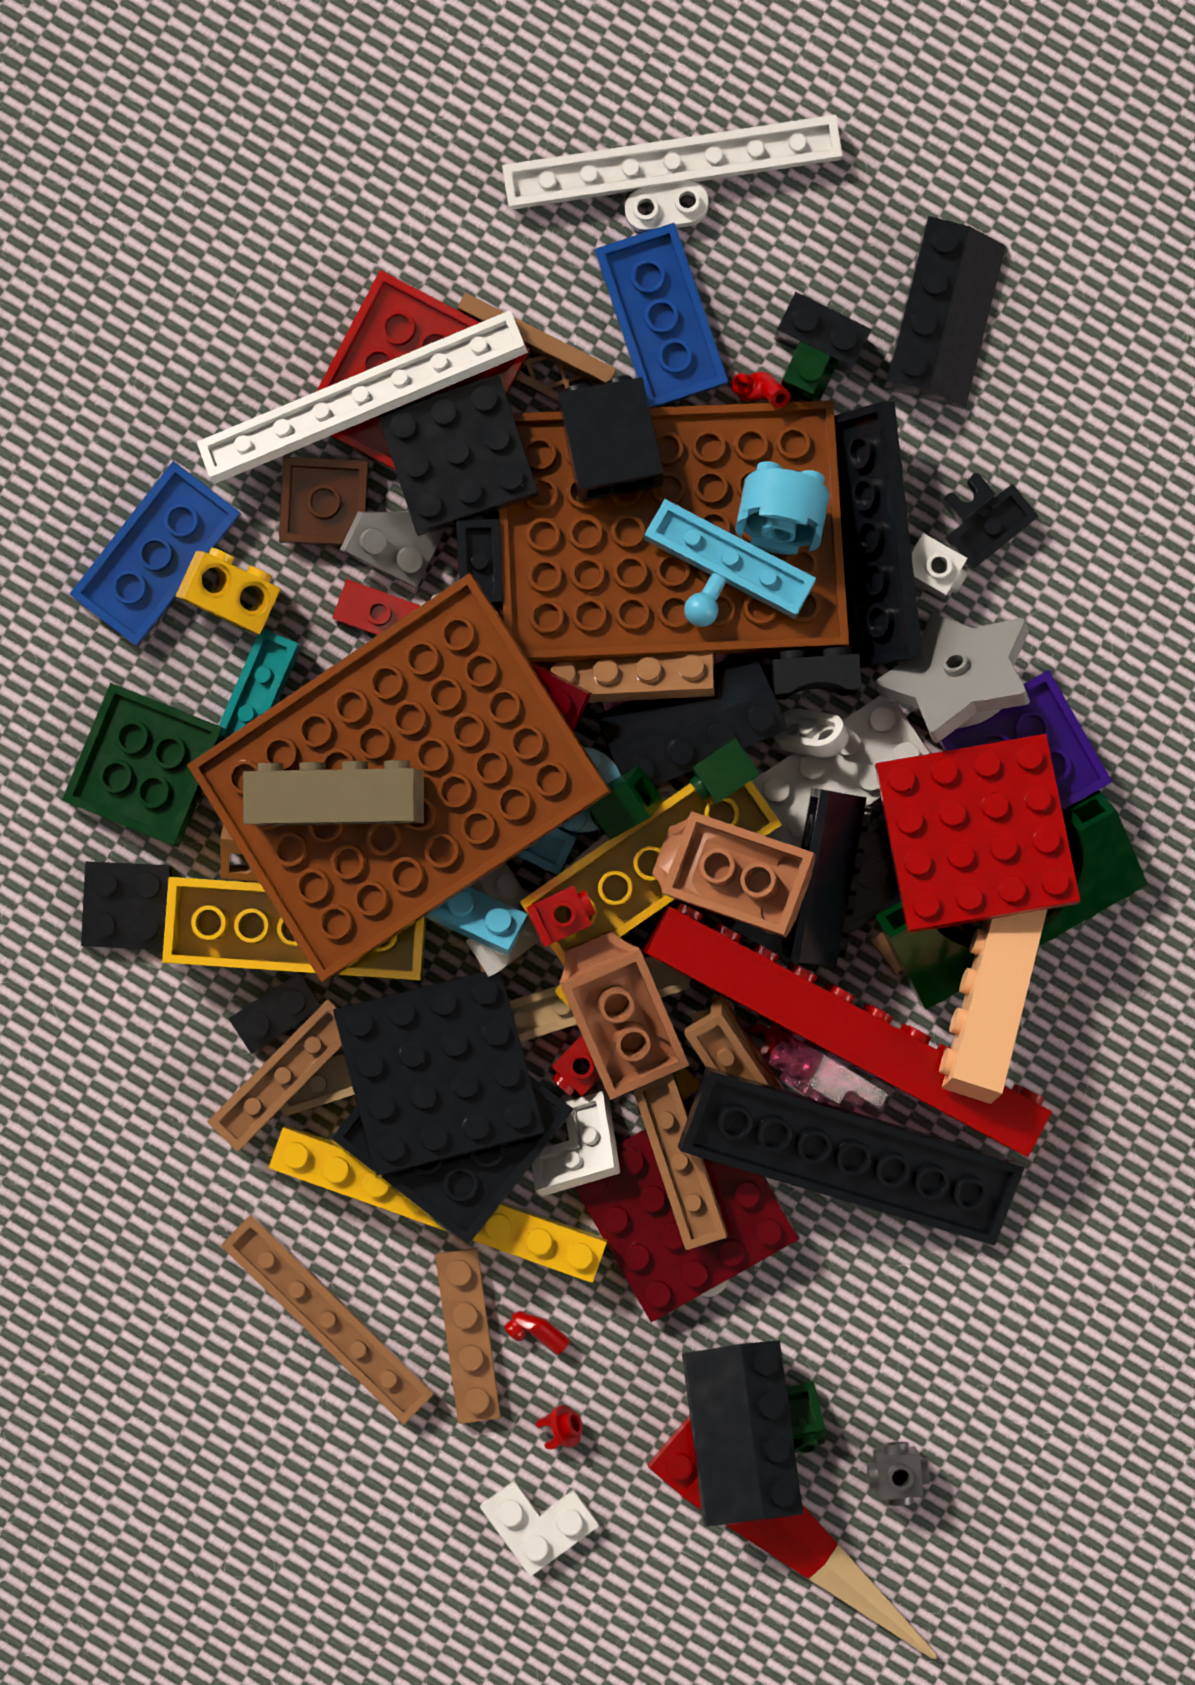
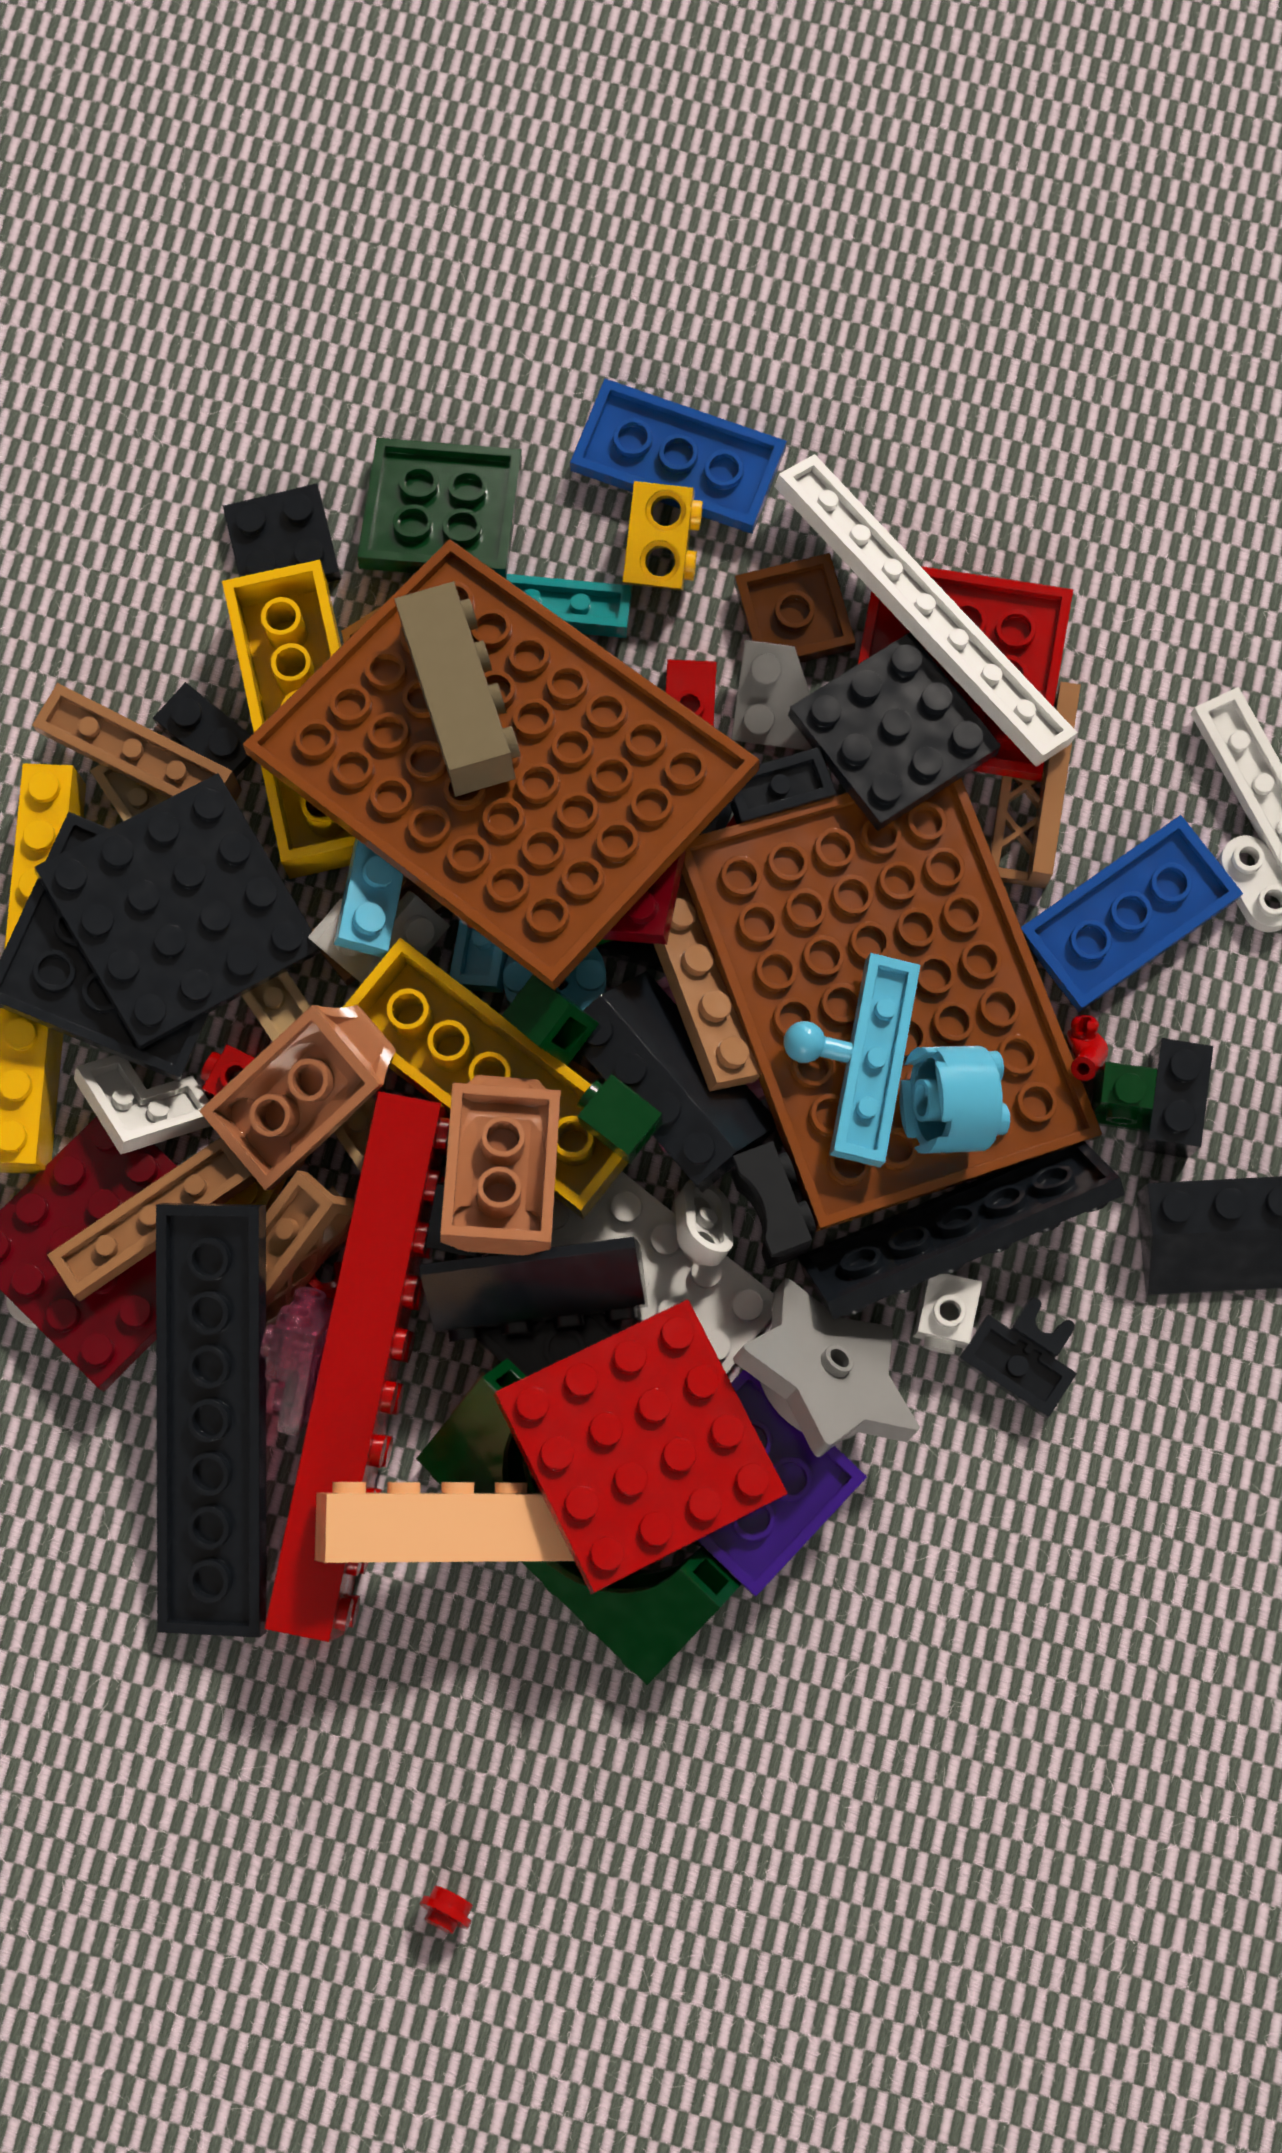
camera: 75 degrees right, 10 degrees down
red brick [526,885,596,947] -> none
black brick [558,375,663,503] -> none

